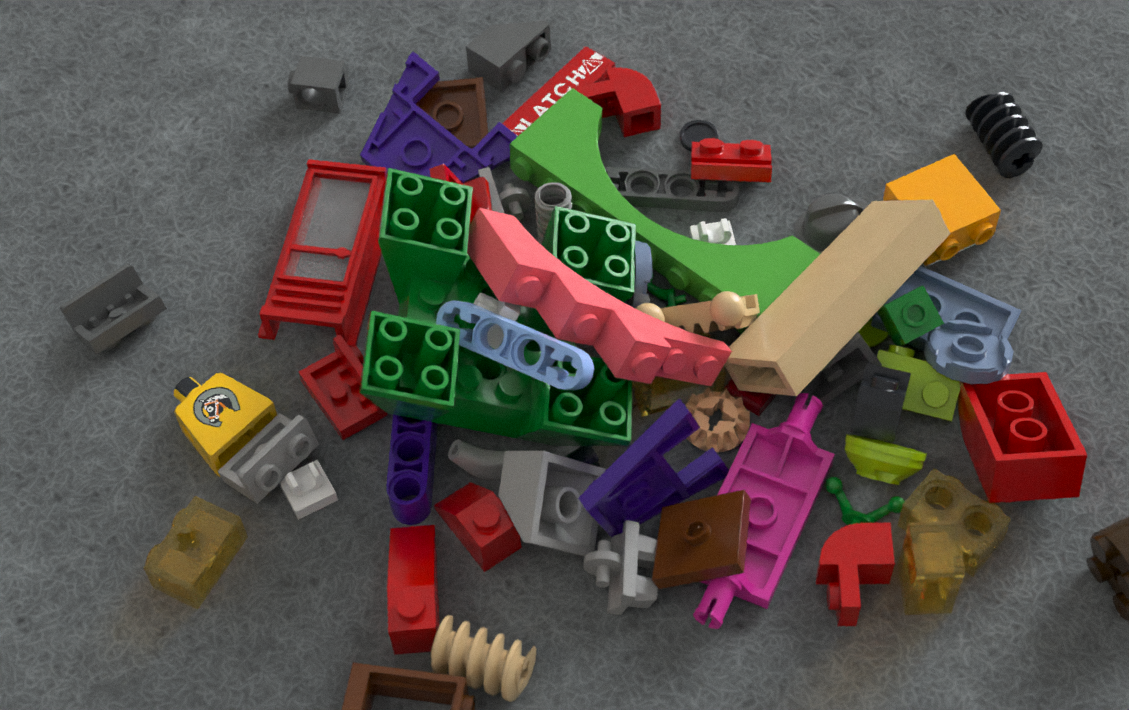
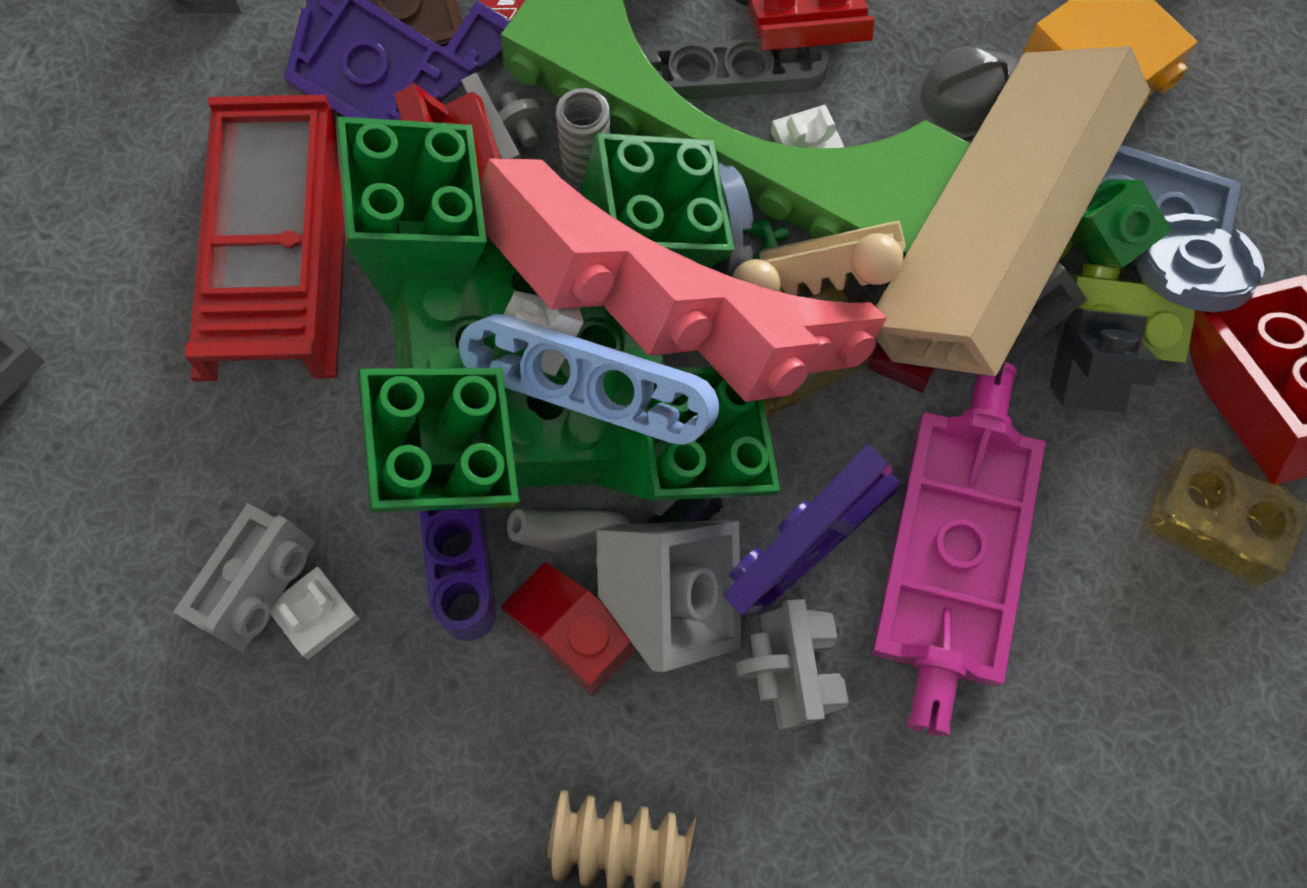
camera: 15 degrees left, 15 degrees up
clear yellow brick [143,496,248,610] -> none
yellow torso [174,373,277,477] -> none
red bracket [298,335,387,440] -> none
red slope [387,524,440,655] -> none
reddish brown plate [652,489,751,589] -> none
light nougat gear [685,387,750,452] -> none
red brick [816,523,895,626] -> none
green piece [825,477,906,525] -> none
lime piece [844,434,927,485] -> none
clear yellow brick [897,518,965,615] -> none

